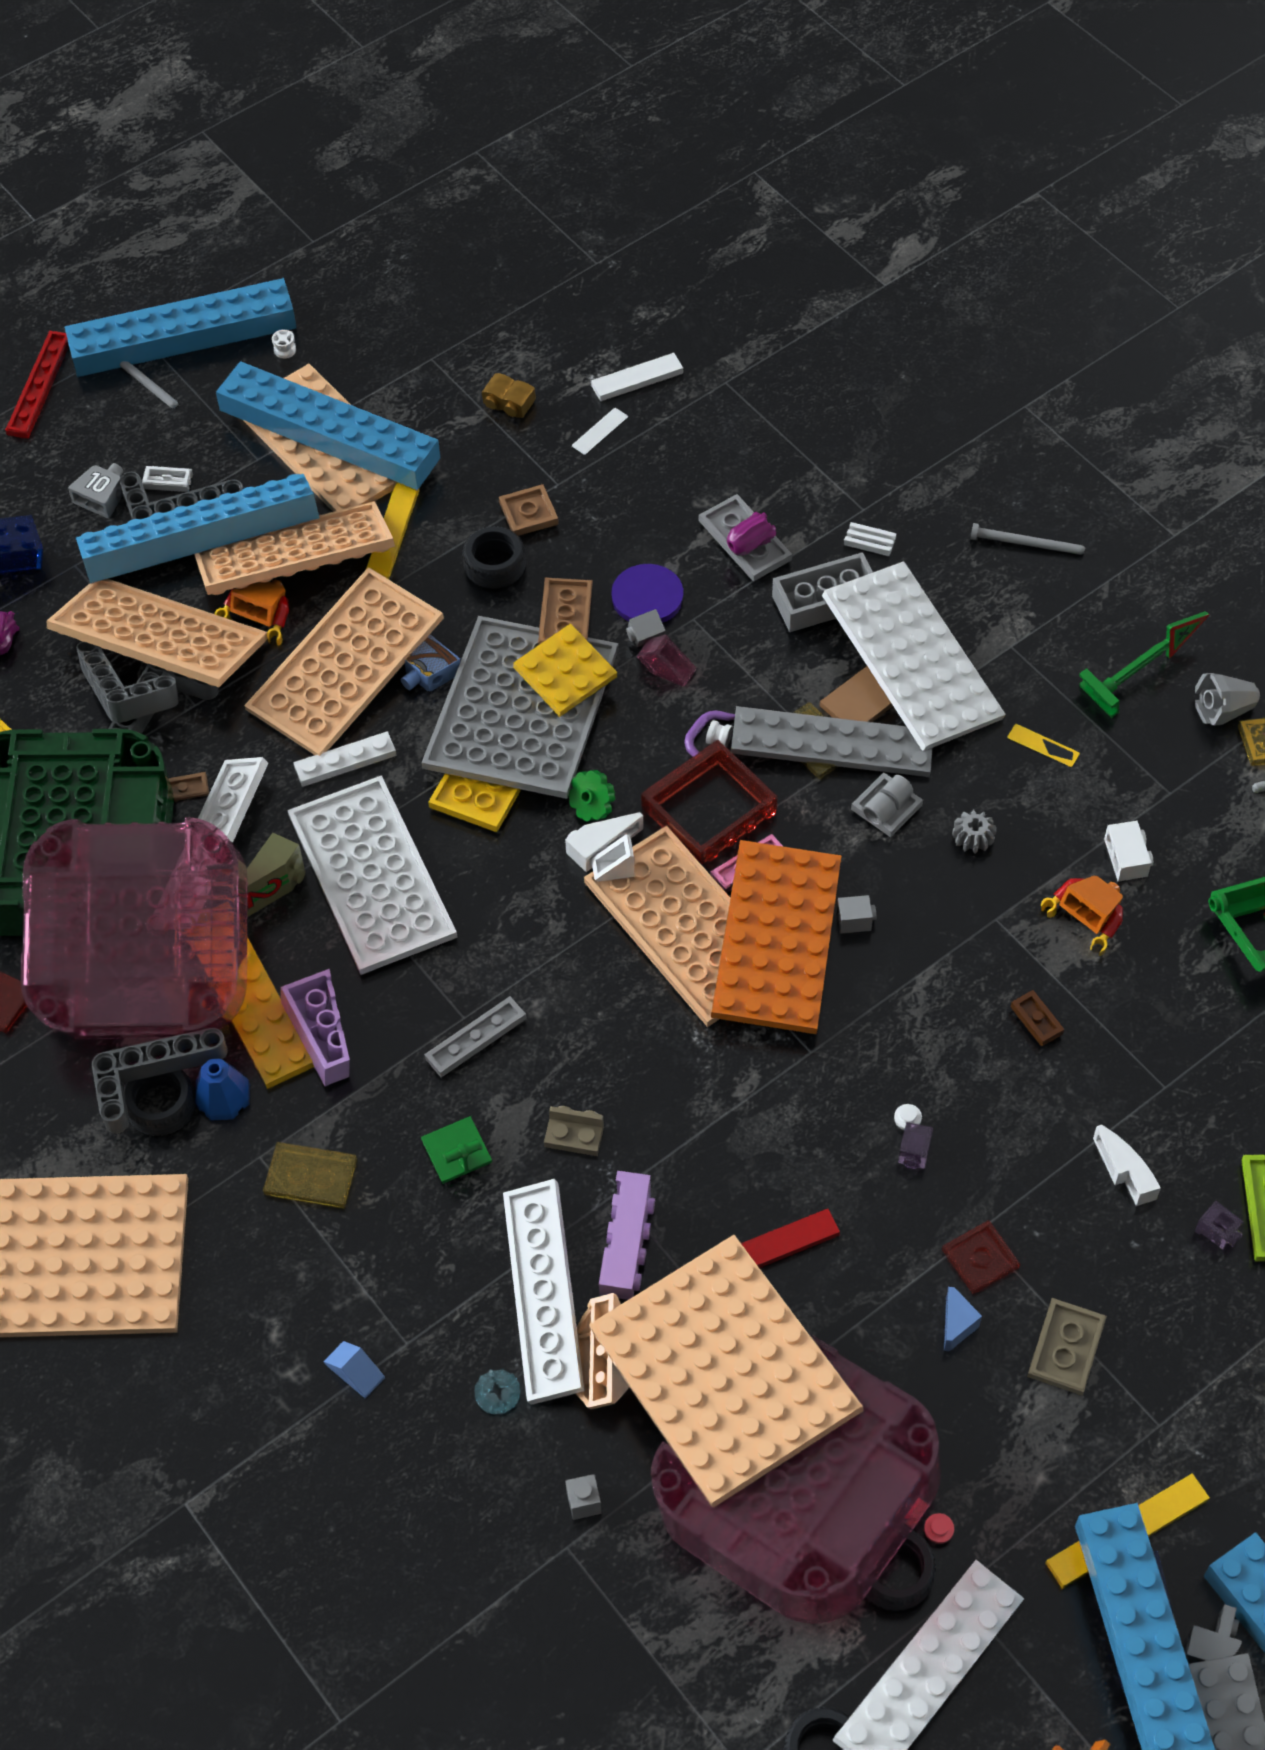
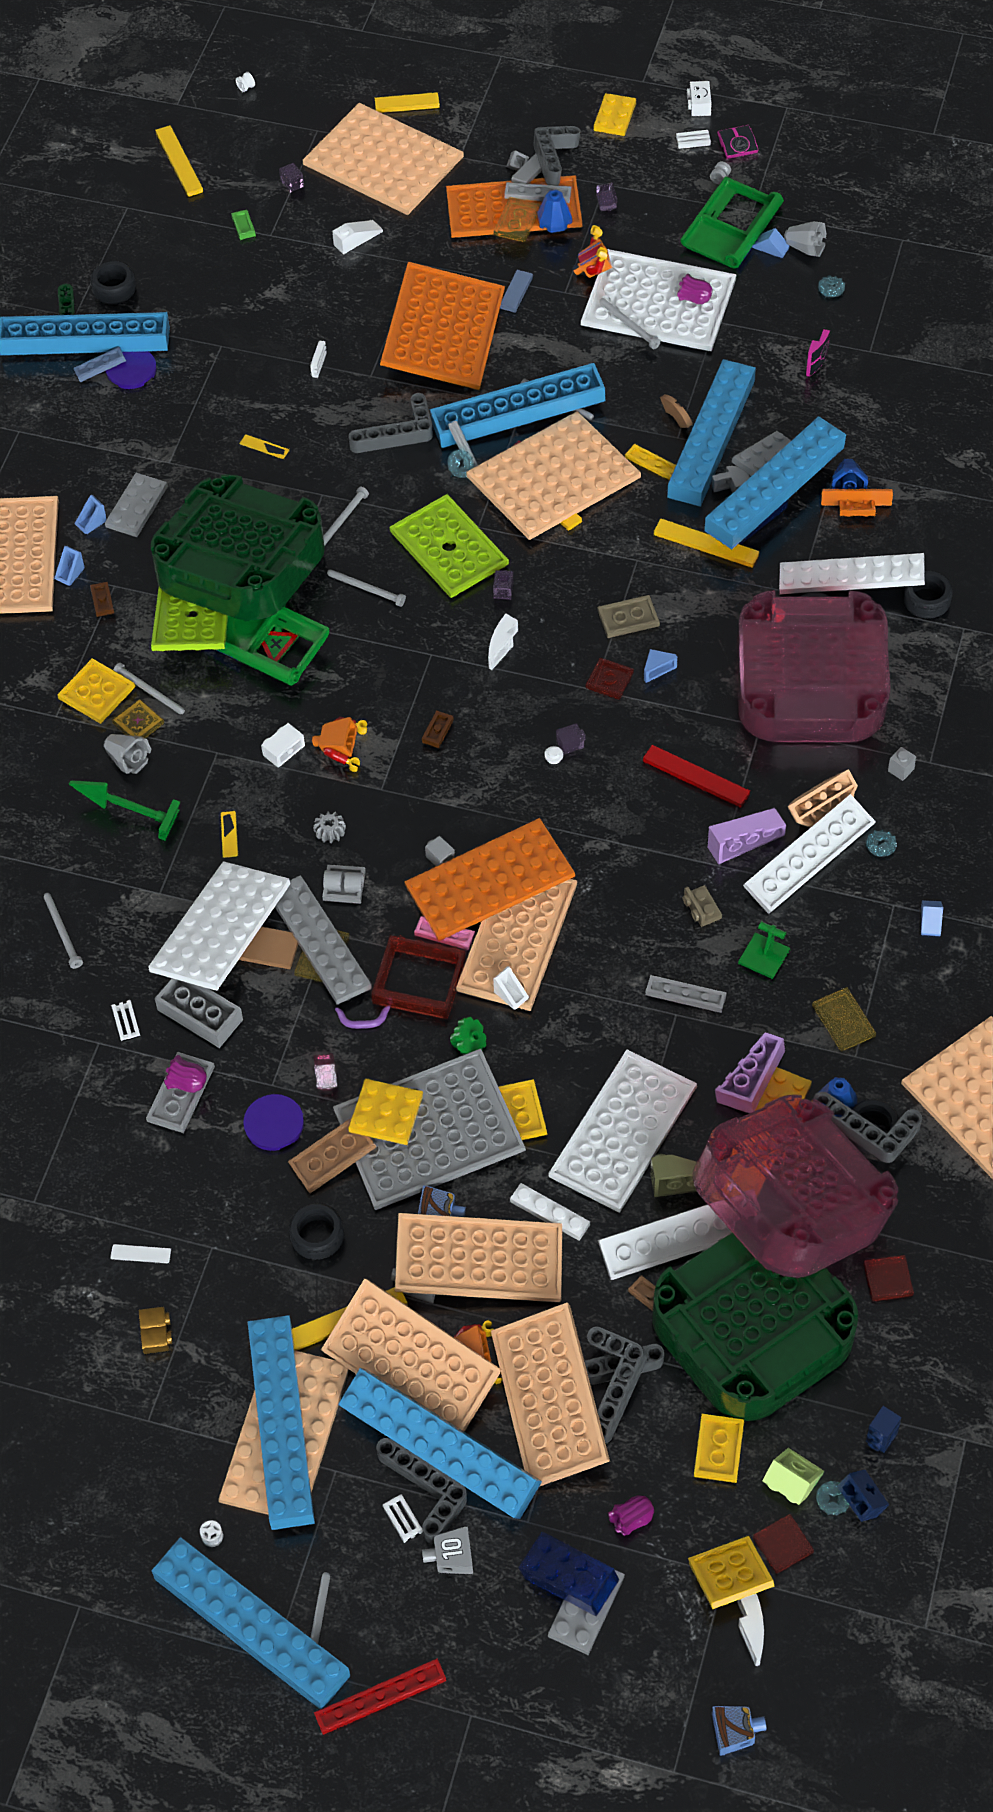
camera: 125 degrees left, 0 degrees up
medium nougat plate [499,484,558,536] -> none
white slope [565,812,643,872] -> none
light nougat plate [589,1235,863,1508] -> none
white tile [591,353,683,401] -> none
light grey brick [626,609,665,647] -> none
white wheel [706,720,733,749] -> none

